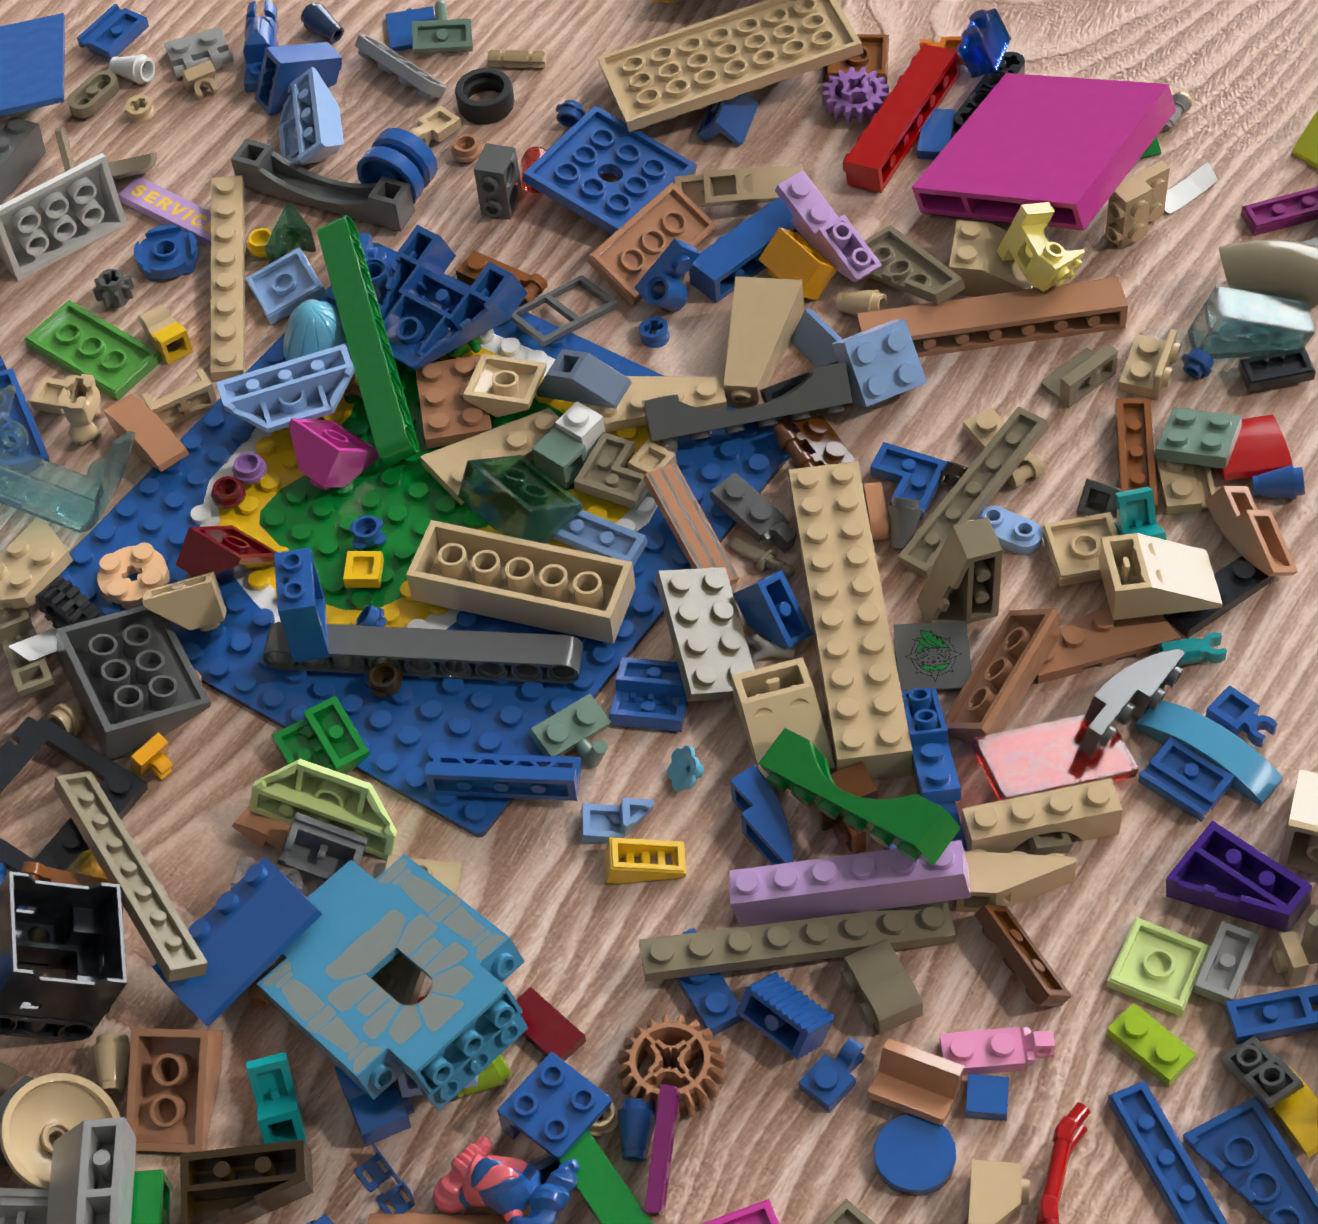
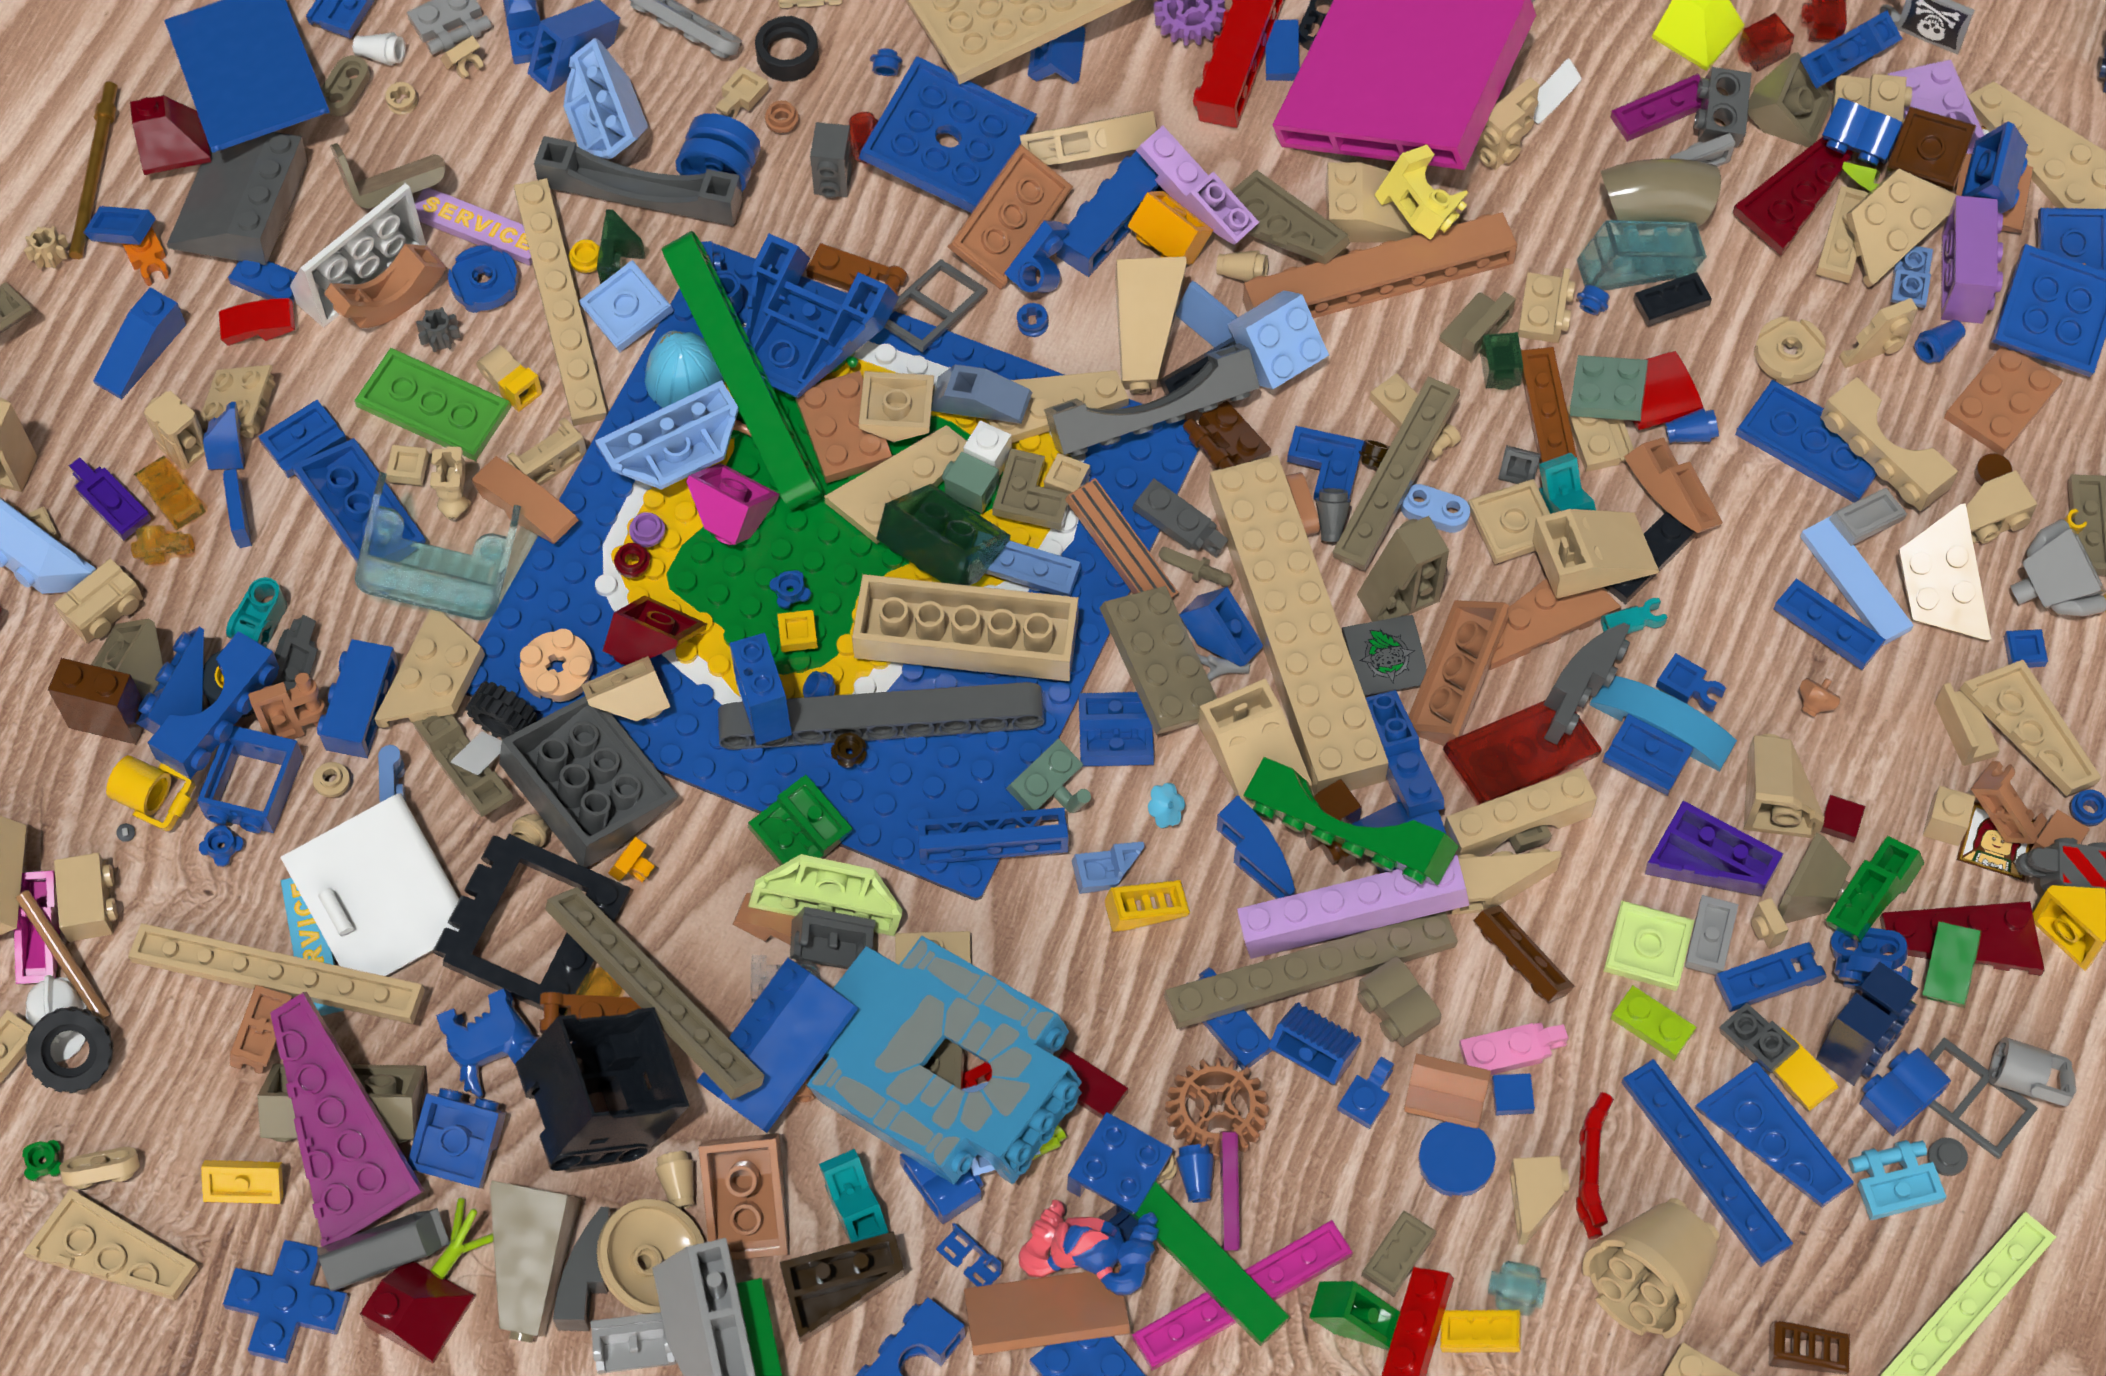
camera: 15 degrees left, 10 degrees up
none -> nougat arch [324,244,447,328]
none -> clear green brick [1480,332,1524,390]

